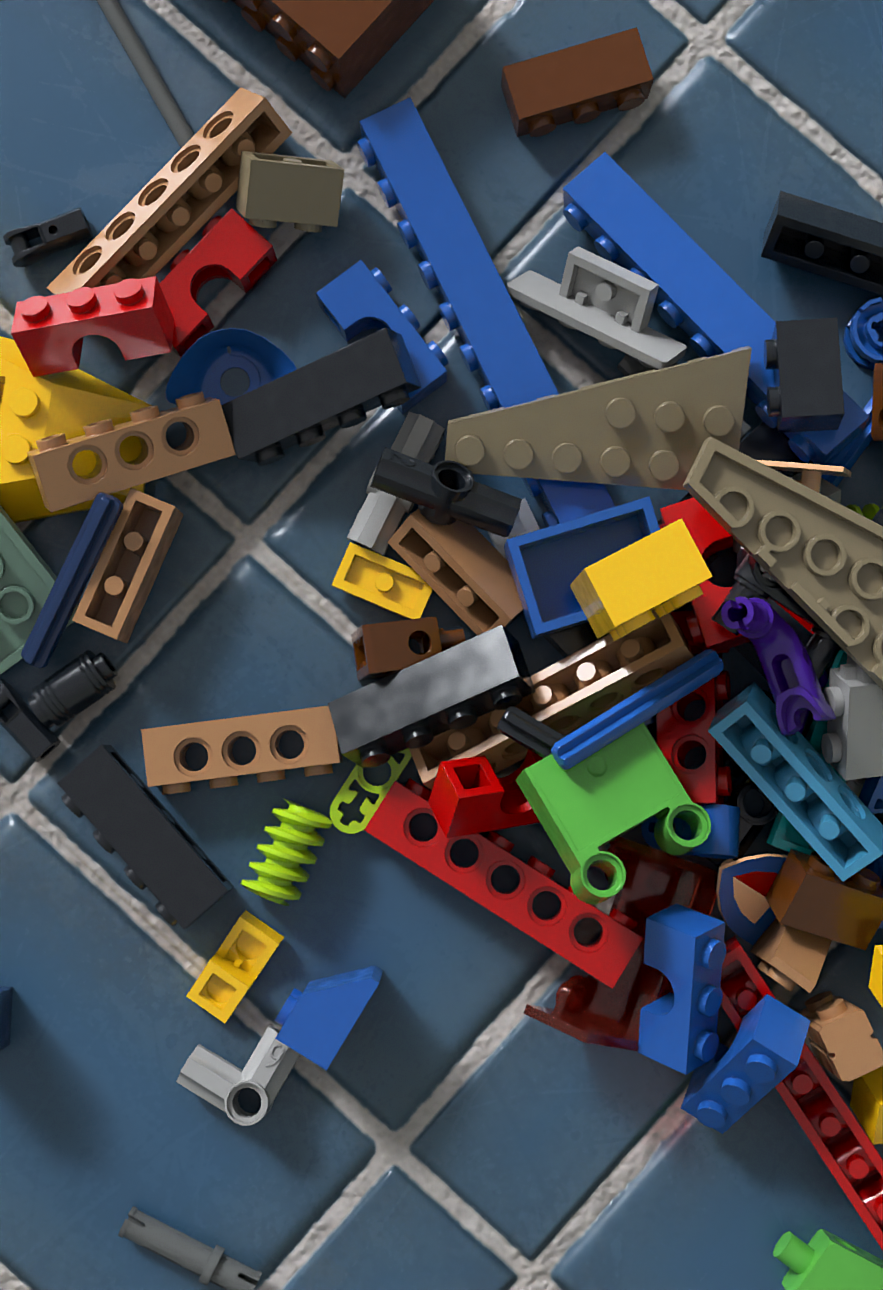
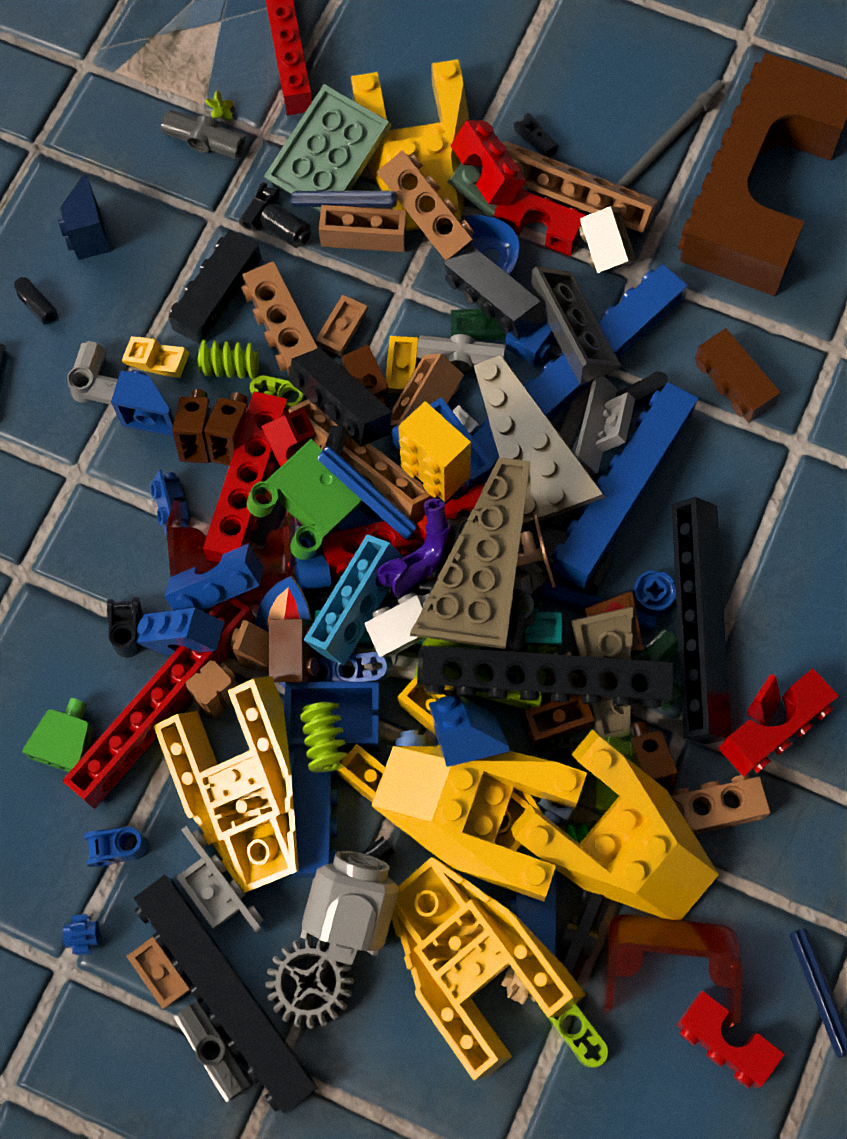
camera: 75 degrees right, 15 degrees down
black piece [370,447,522,538] -> none
black brick [764,317,845,433] -> none
none -> black bar [14,277,58,325]
none -> black piece [107,597,142,658]
none -> blue hinge [150,469,190,535]
none -> reddish brown torso [172,389,212,463]
none -> reddish brown torso [204,392,248,466]
none -> medium nougat plate [315,294,368,357]
none -> sand green plate [448,163,497,217]
none -> clear green plate [450,309,507,340]
none -> dark grey slope [531,266,621,385]
none -> black bar [616,371,667,408]

